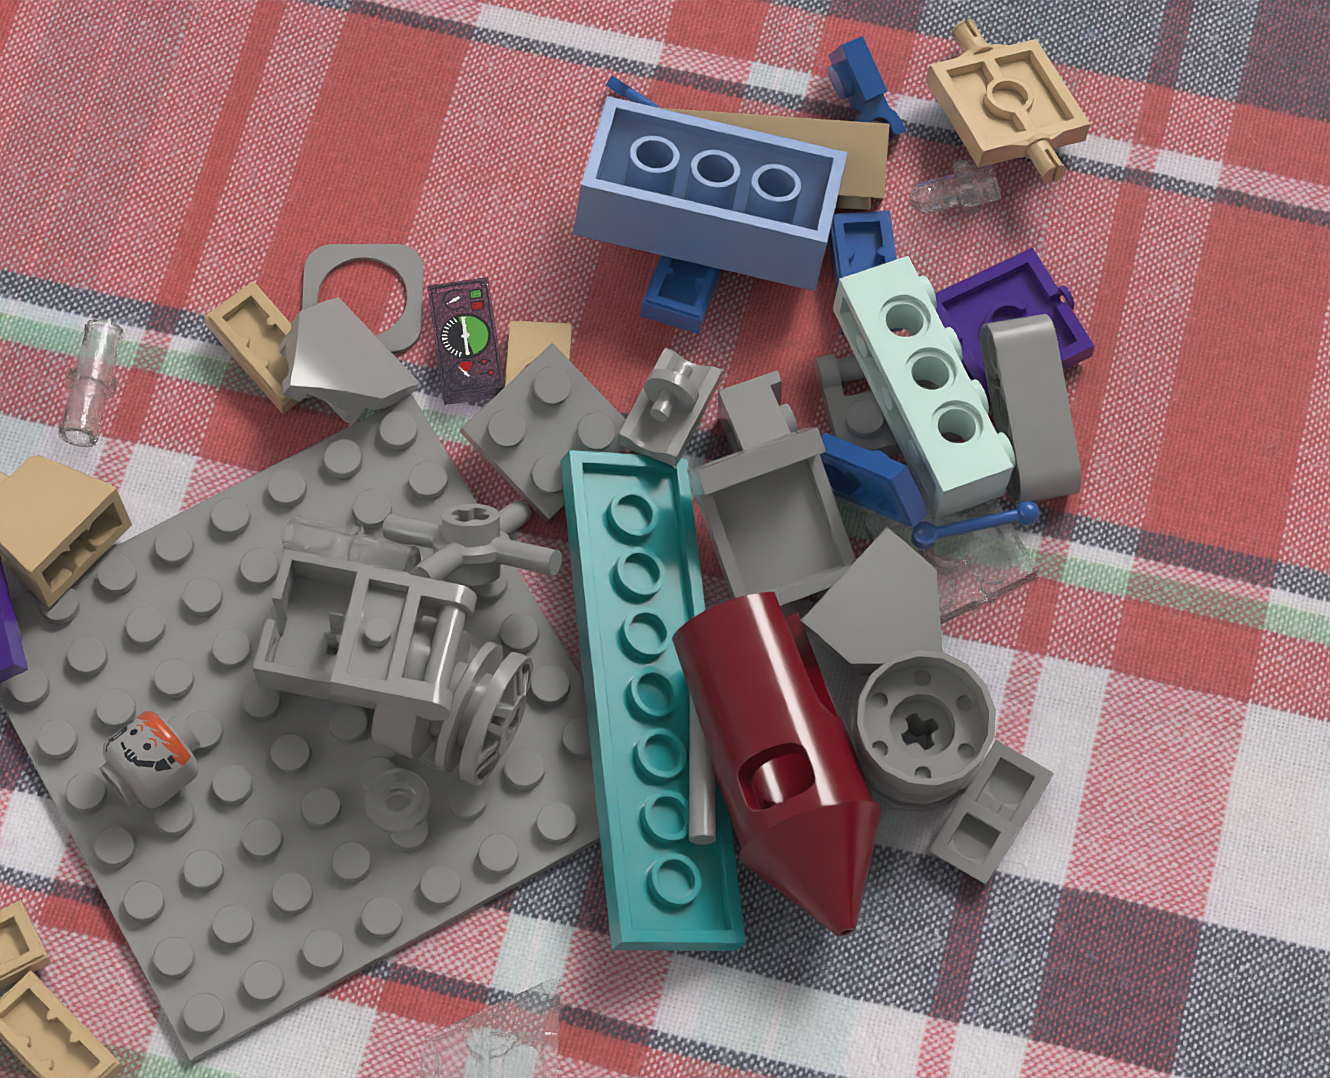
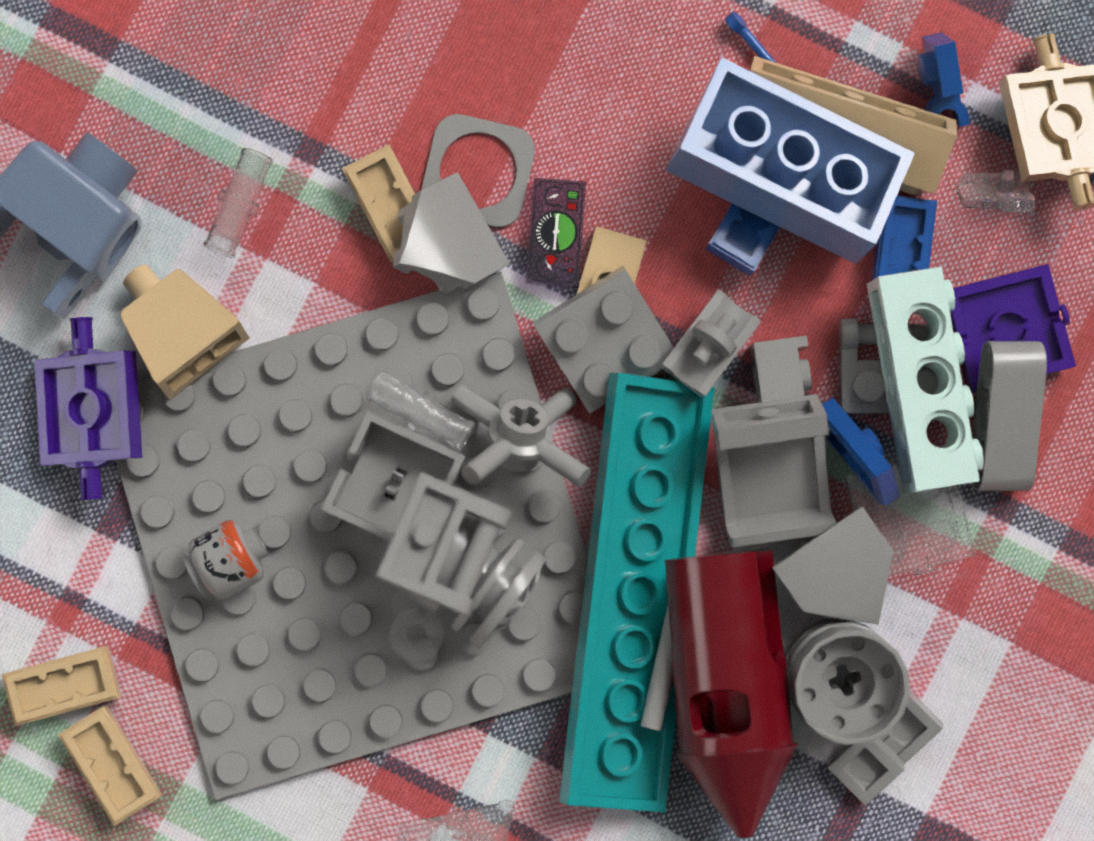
camera: 10 degrees right, 20 degrees up
blue hinge [911,501,1040,550] -> none

